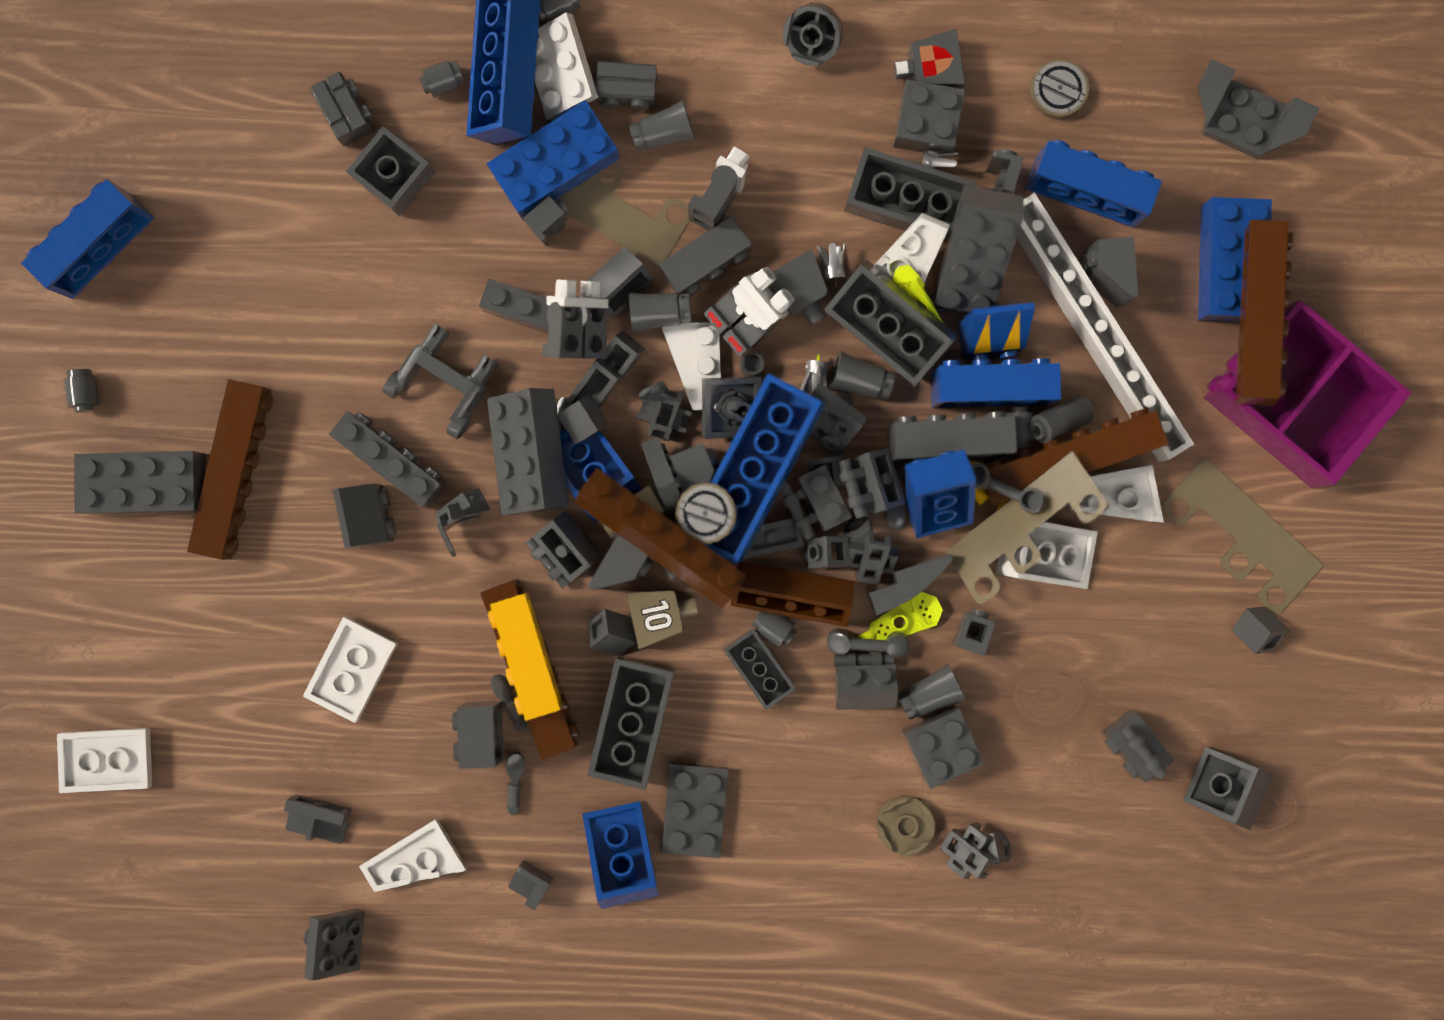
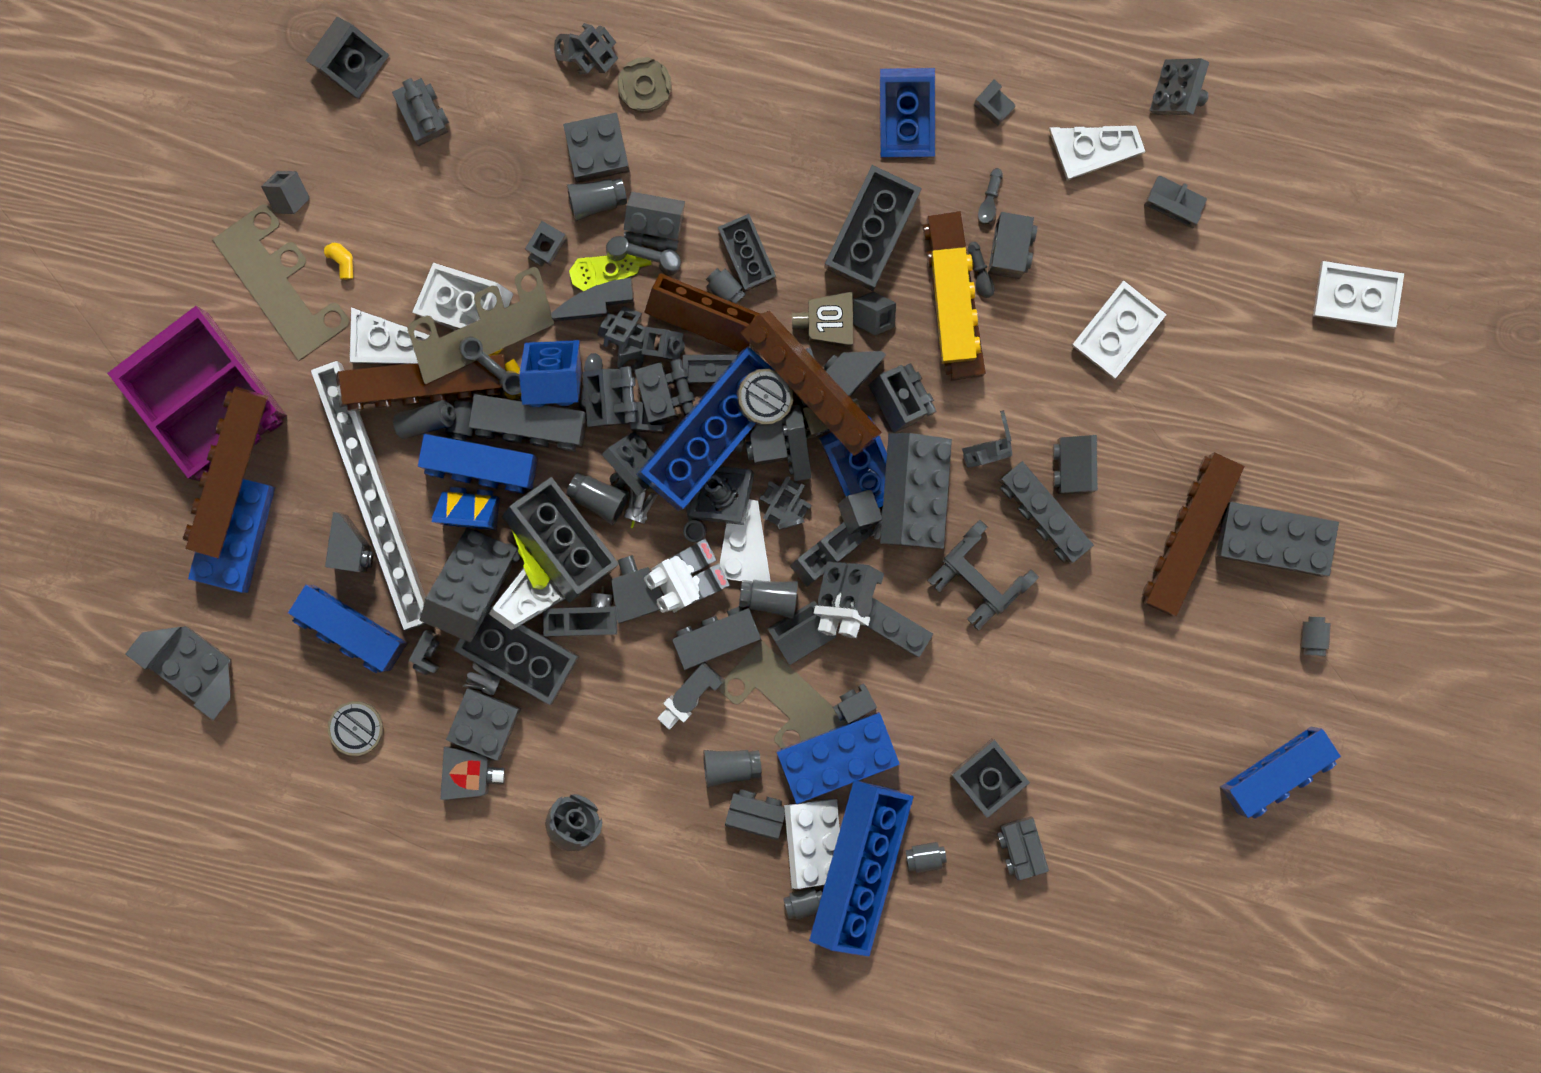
camera: 170 degrees left, 0 degrees up
dark grey plate [661,762,728,858] -> none
none -> yellow arm [324,242,353,280]
none -> dark grey slope [543,607,617,636]

